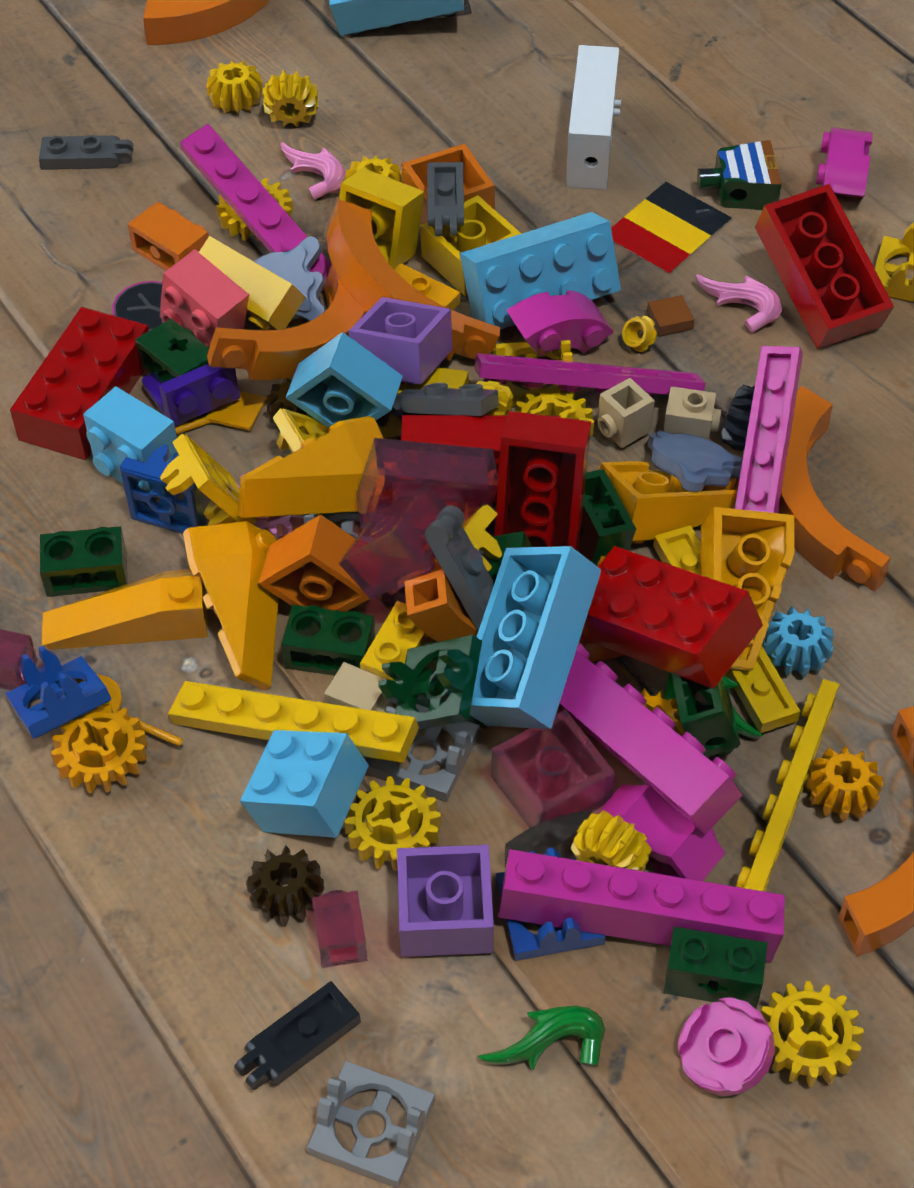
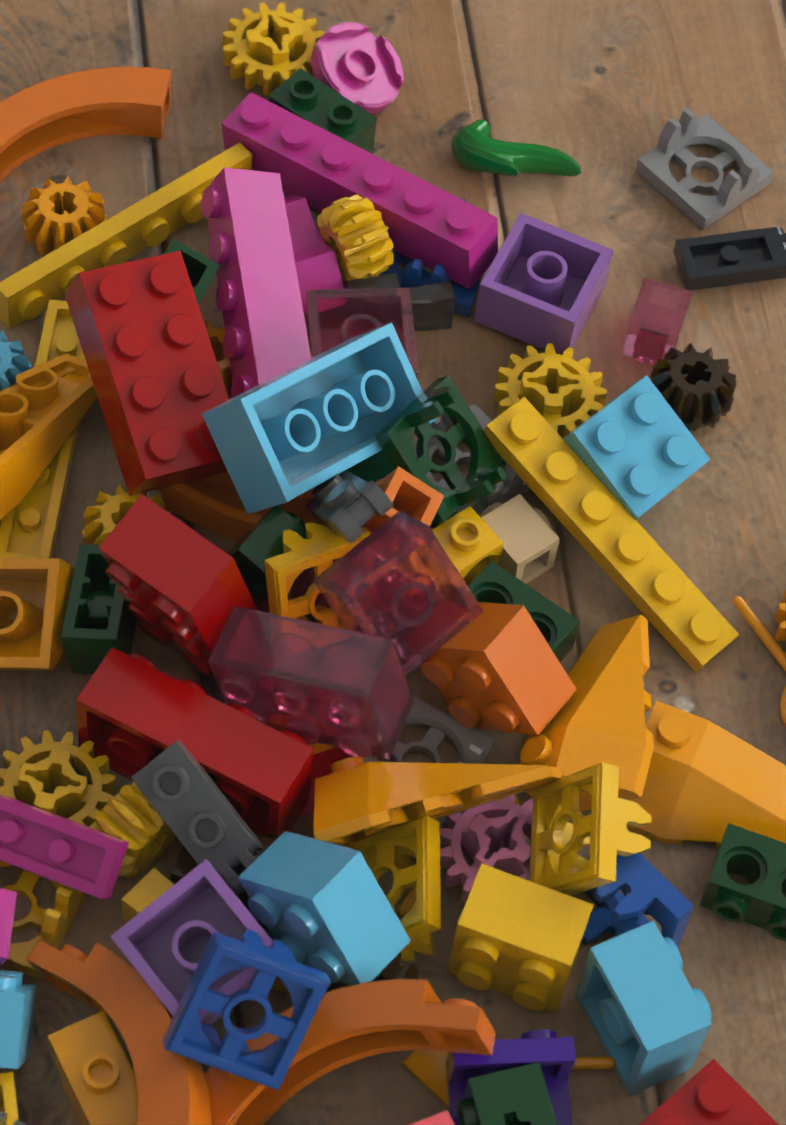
camera: 160 degrees left, 5 degrees up
none -> blue piece [162,930,330,1090]
none -> yellow brick [447,863,594,1013]

